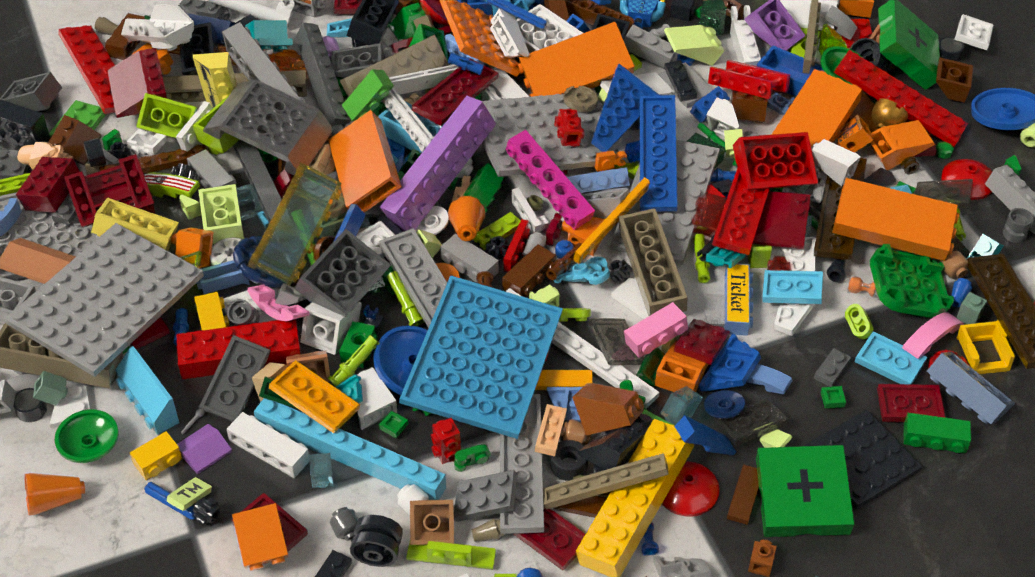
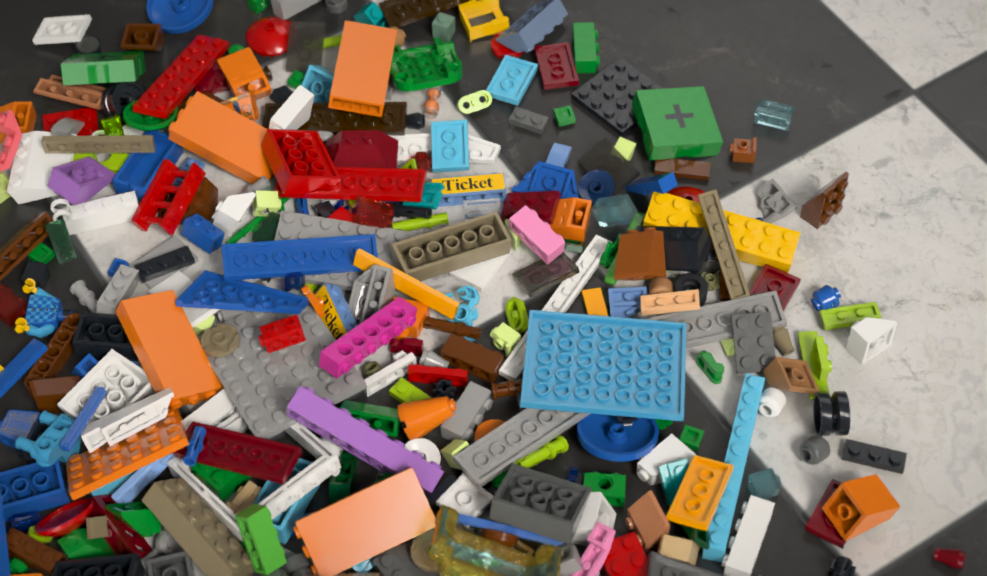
camera: 100 degrees left, 5 degrees up
lime pin [328,335,380,386] -> none
red brick [430,417,461,464] -> none
blue piece [555,240,574,259] -> none
black gear [609,259,632,283] -> none
yellowish green slope [664,25,724,66] -> none
pearl gold cylinder [871,99,909,129] -> none
bright pink slope [902,312,964,359] -> none
blue cone [951,278,972,307] -> none

